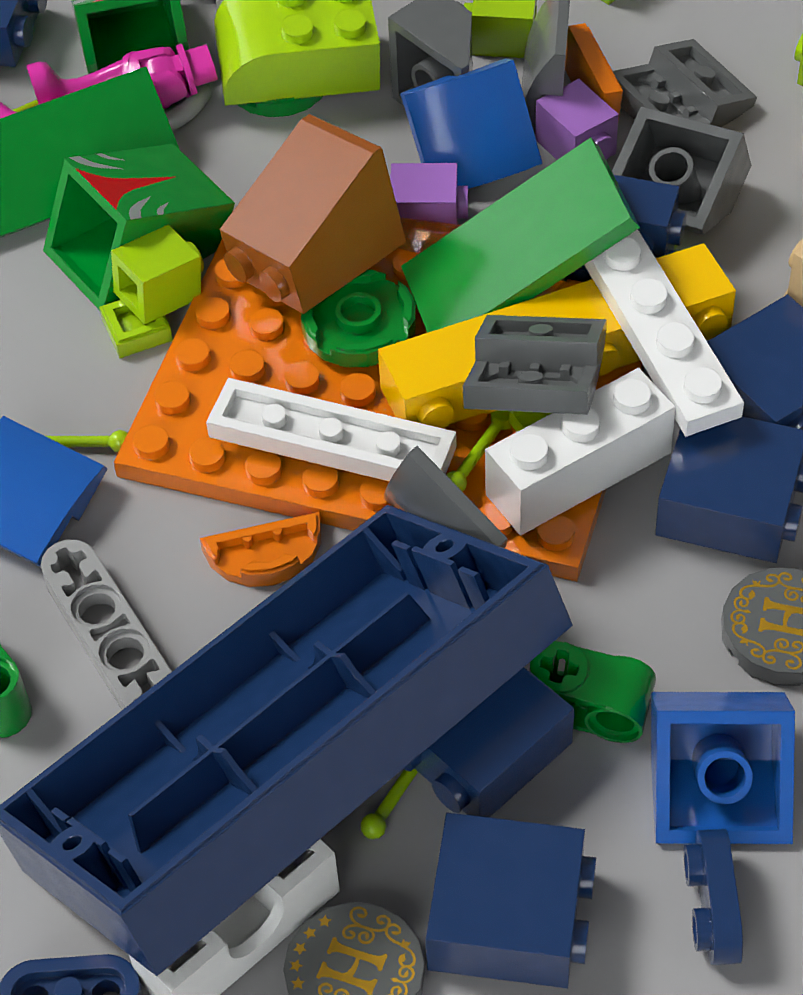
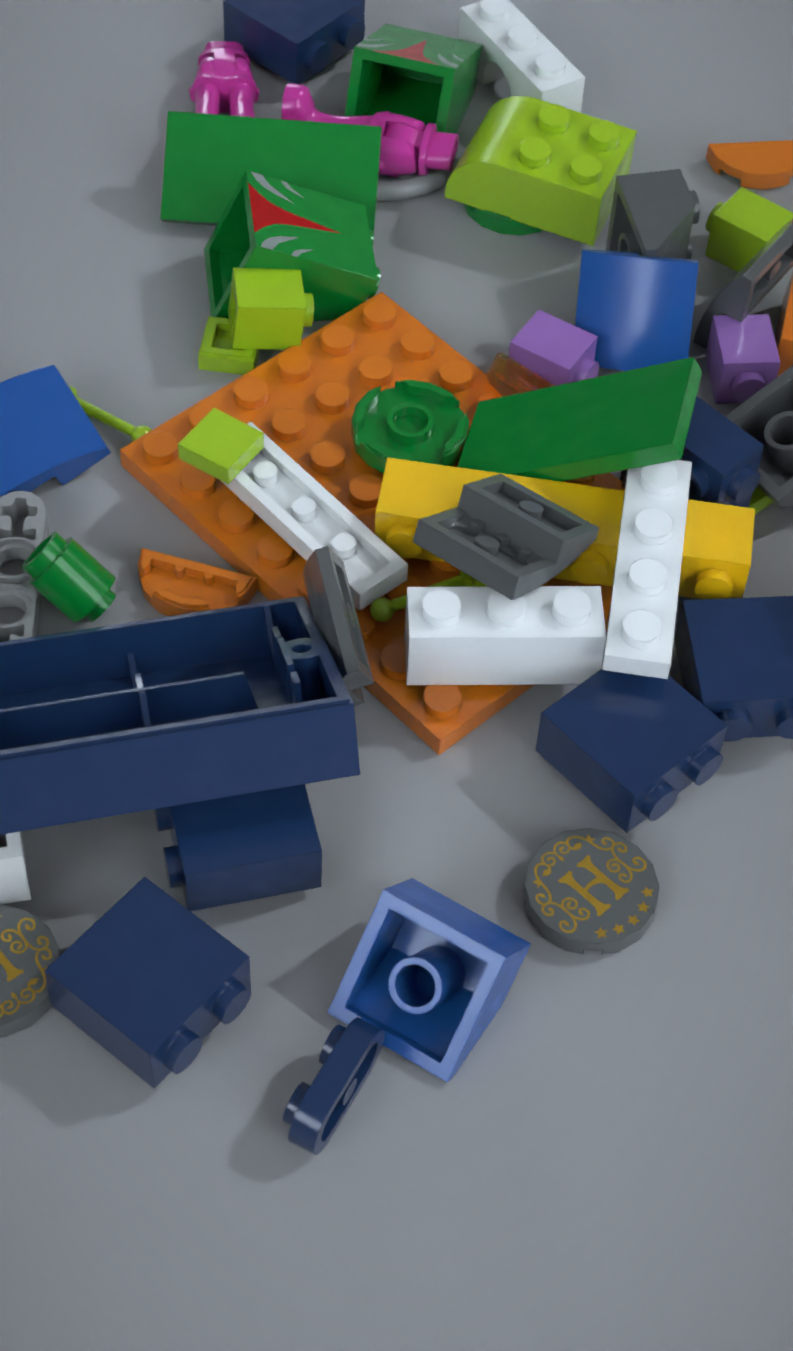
camera: 25 degrees right, 0 degrees up
dark orange slope [219,114,406,314] -> none
lime hinge [360,769,418,840] -> none
green piece [529,641,656,743] -> none
none -> green brick [21,531,116,623]
none -> lime tile [178,408,264,485]

